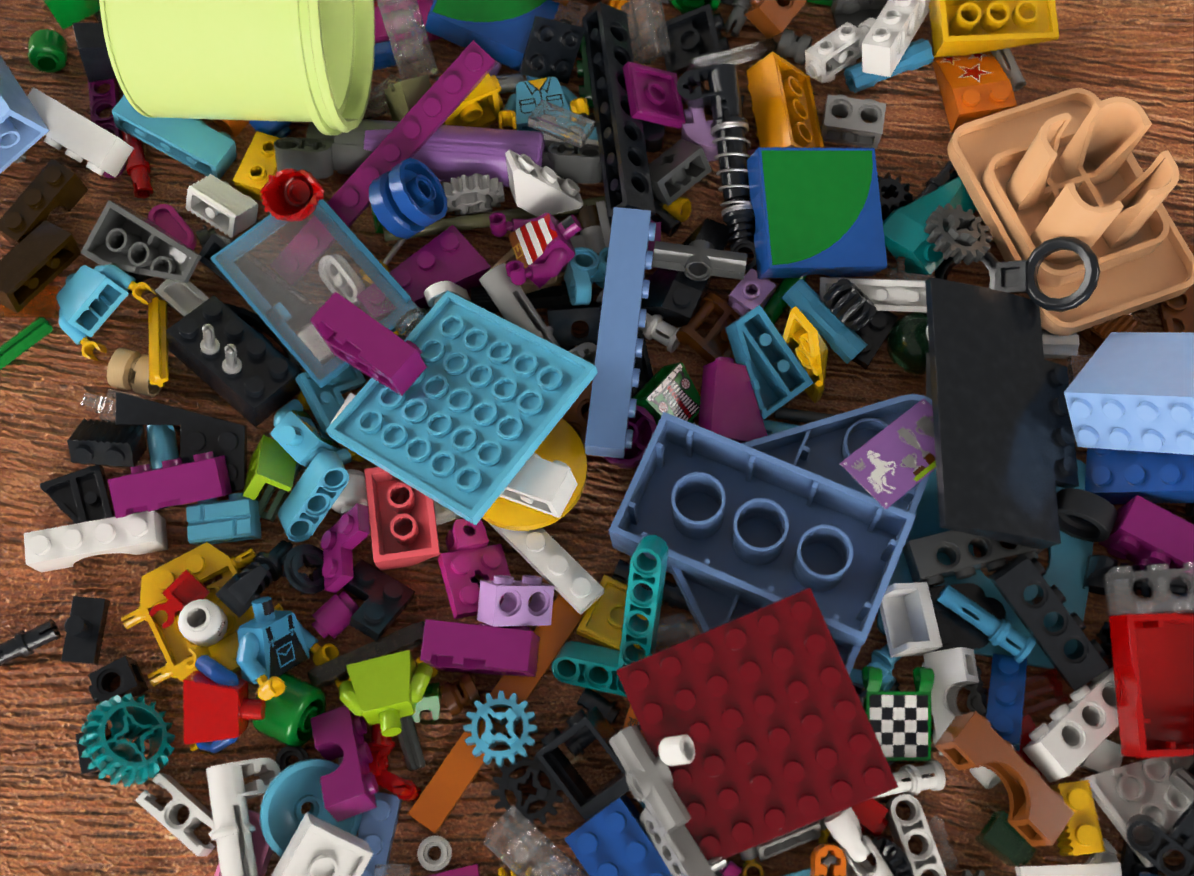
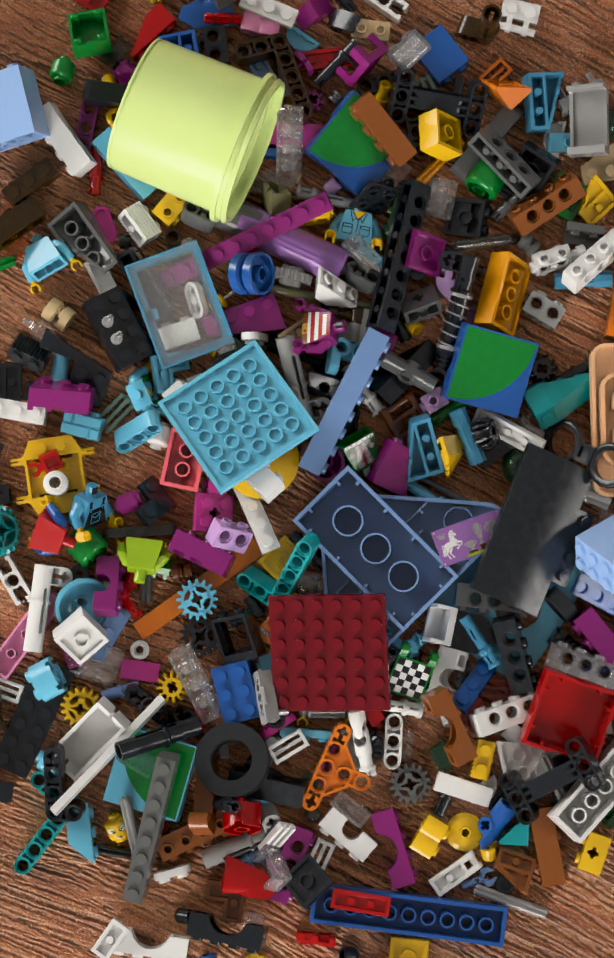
camera: 20 degrees right, 15 degrees up
yellow axle [148,297,169,387] -> none
black piece [215,540,293,618] -> none
lime panel [243,435,297,501] -> none
red hair [260,168,325,222] -> none
black gear [281,544,325,595] -> none
magenta wedge [310,291,427,396] -> none
magenta plate [321,503,370,593] -> none
light grey piece [609,725,691,835] -> none
white piece [659,735,695,766] -> none
dark grey gear [924,203,992,266] -> none

